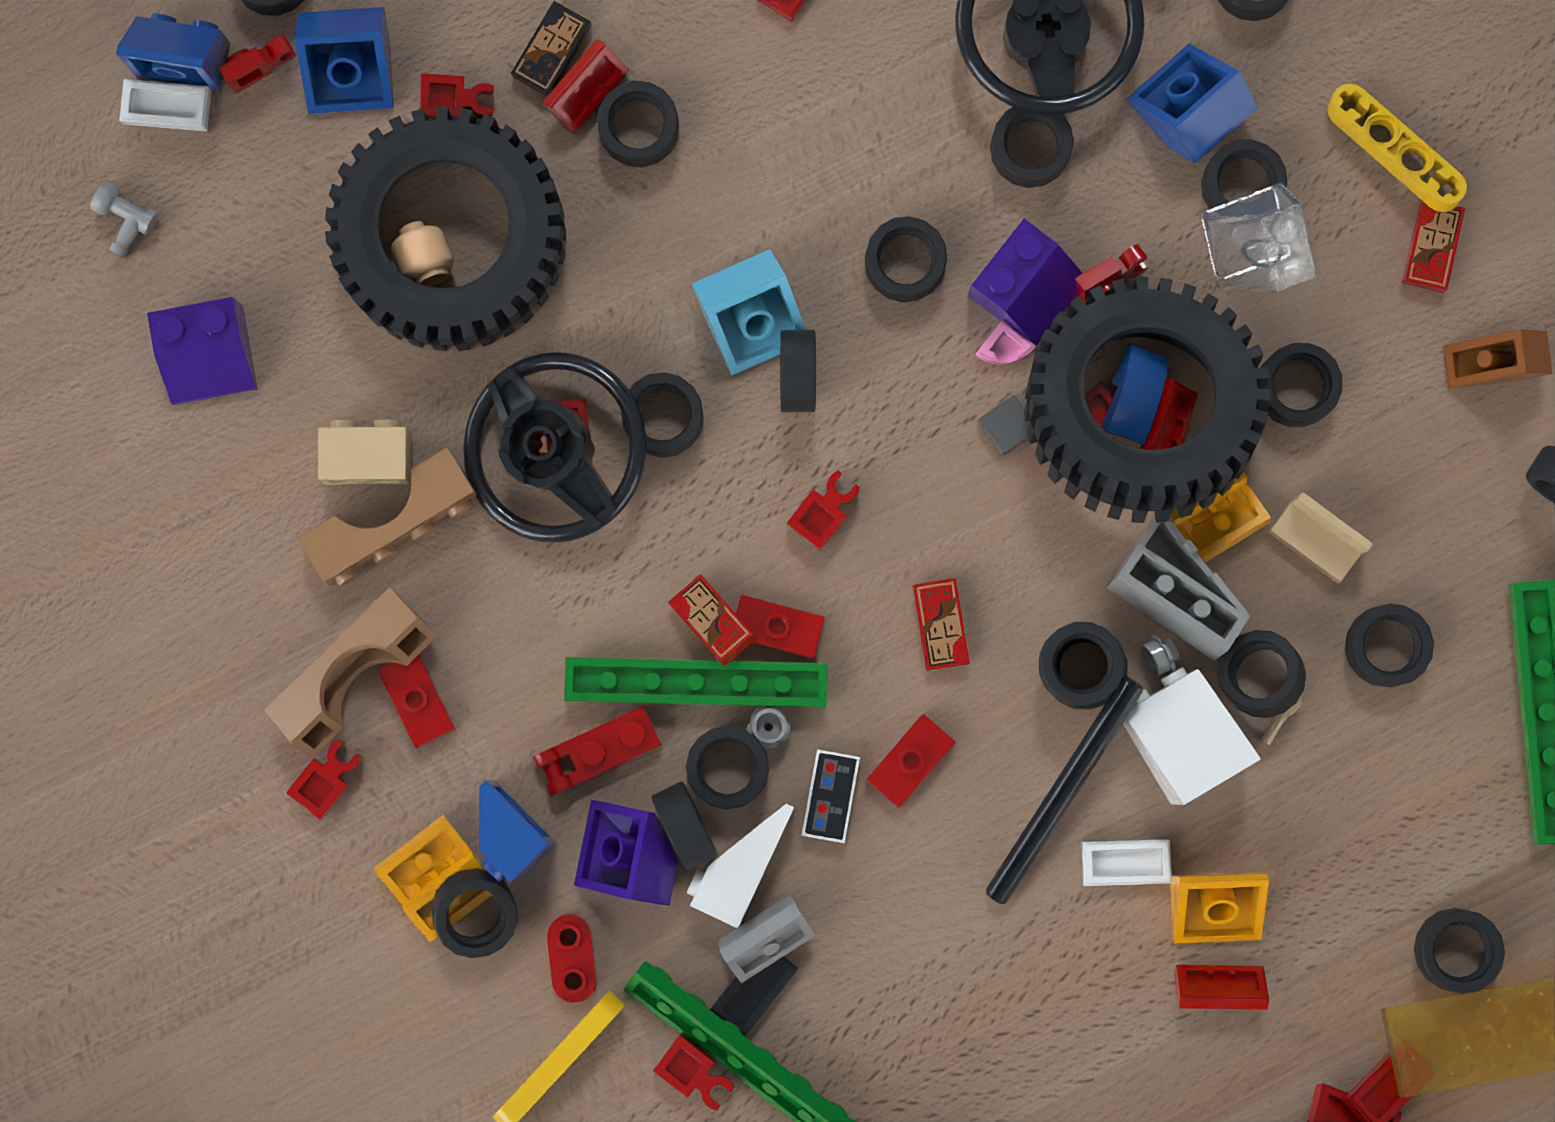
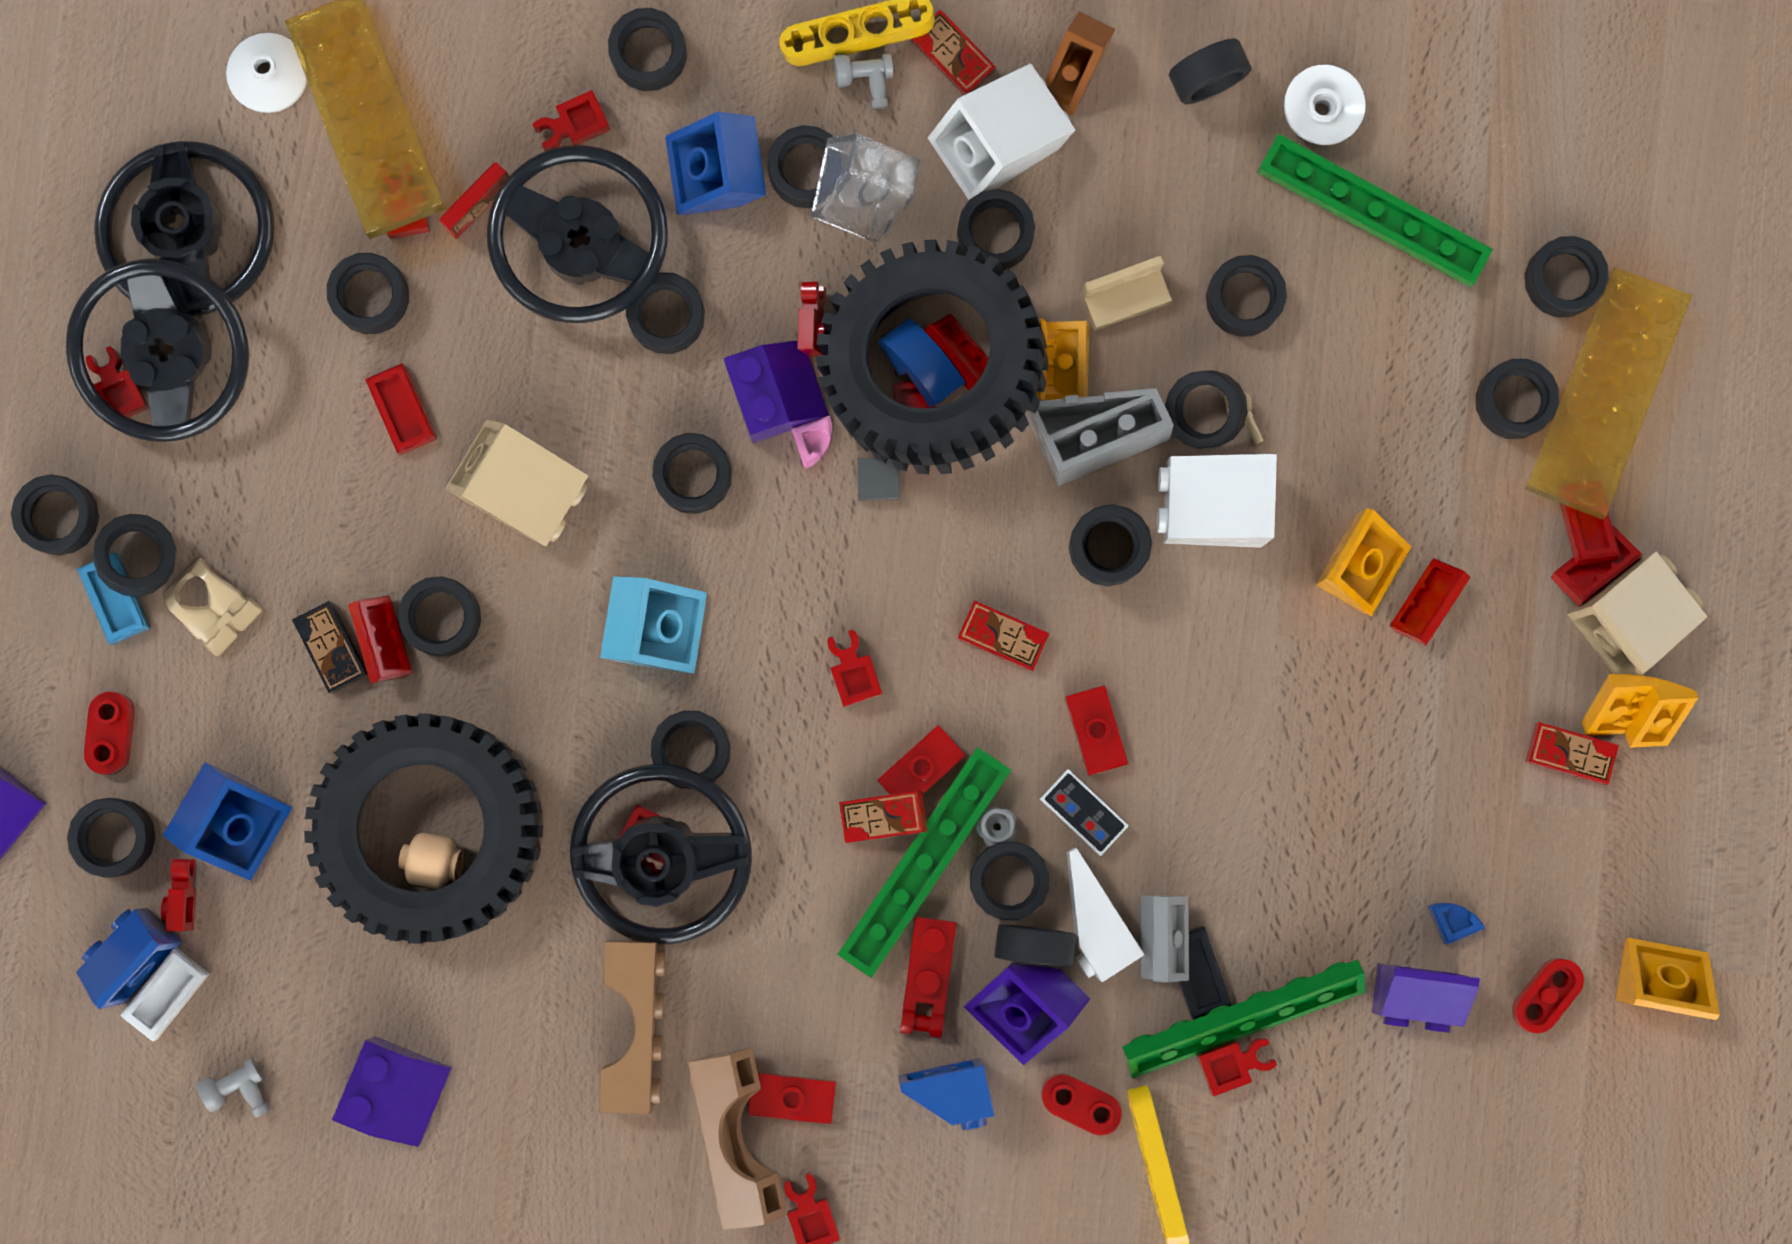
camera: 65 degrees left, 0 degrees up
tan brick [318,420,411,485] -> none
light orange slope [374,814,492,942] -> none
red plate [419,73,494,118] -> none
black tyre [431,868,518,958] -> none
black tyre [780,330,816,412] -> none
black axle [986,676,1143,904] -> none
white tile [1081,839,1172,886] -> none
light grey plate [1141,634,1180,676] -> none
none -> tan slope [445,420,588,547]
none -> light grey piece [833,54,893,110]
none -> white slope [928,63,1075,200]

